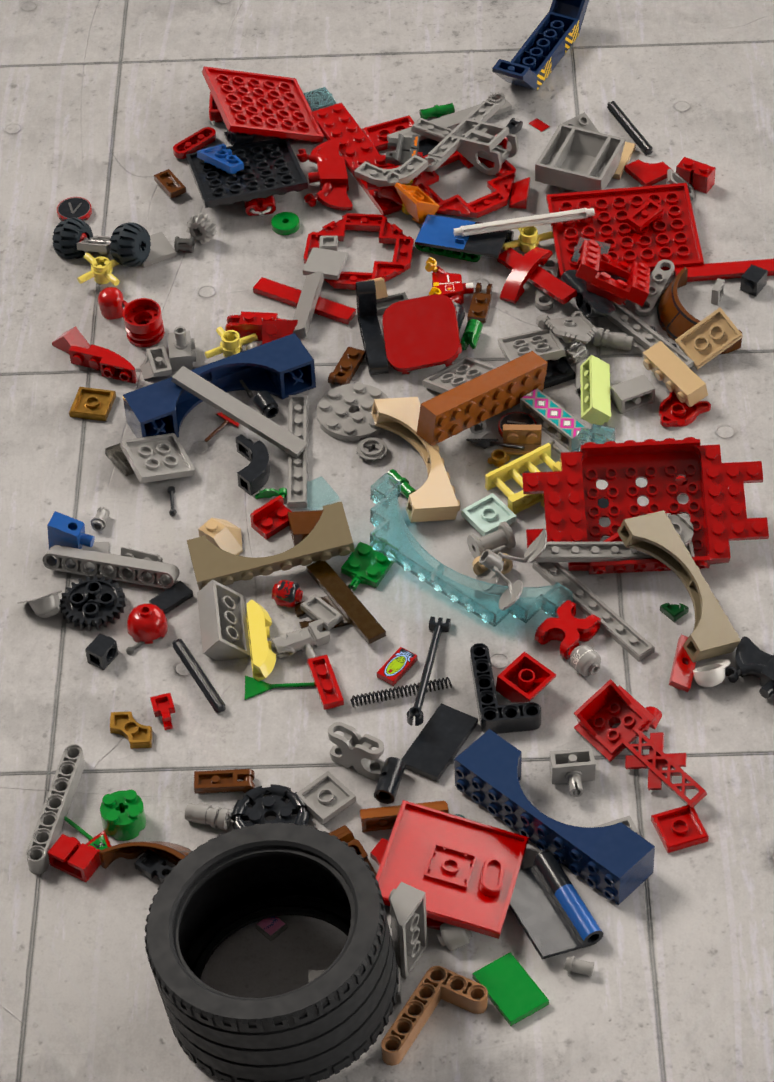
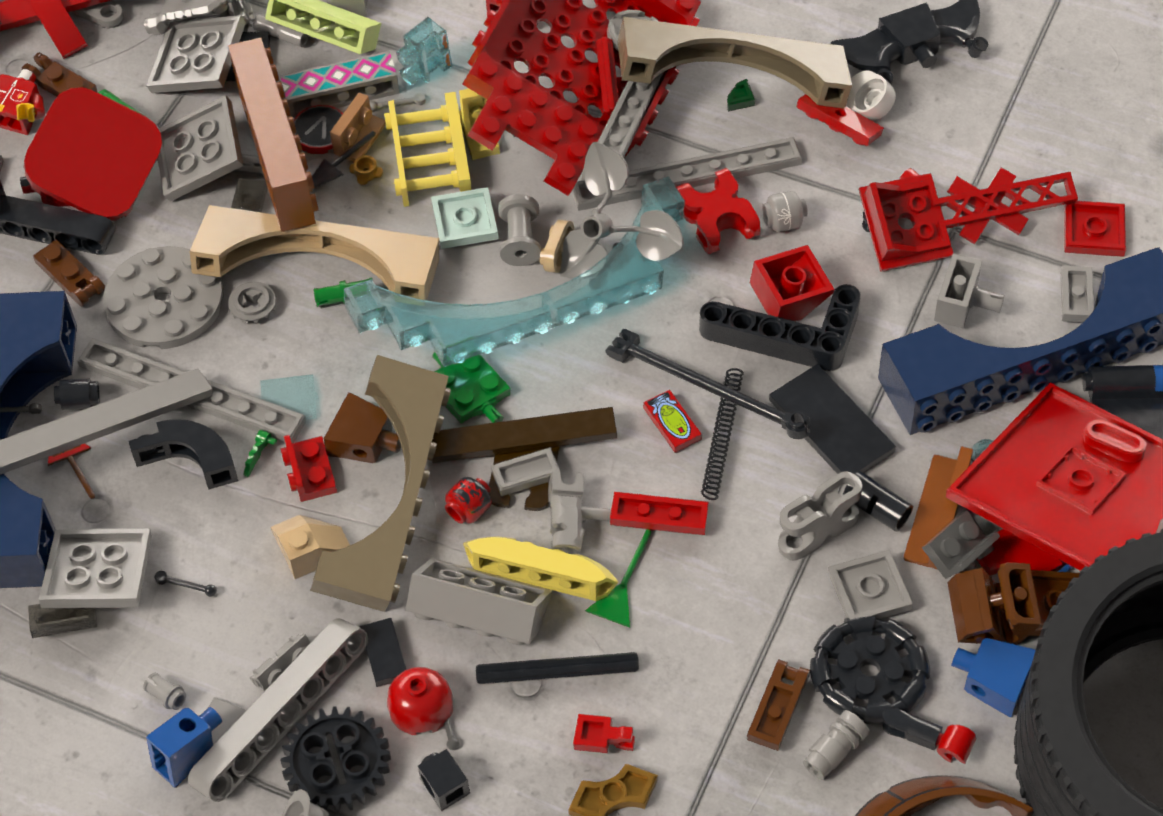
camera: 65 degrees left, 10 degrees up
none -> dark grey bracket [922,510,1000,579]

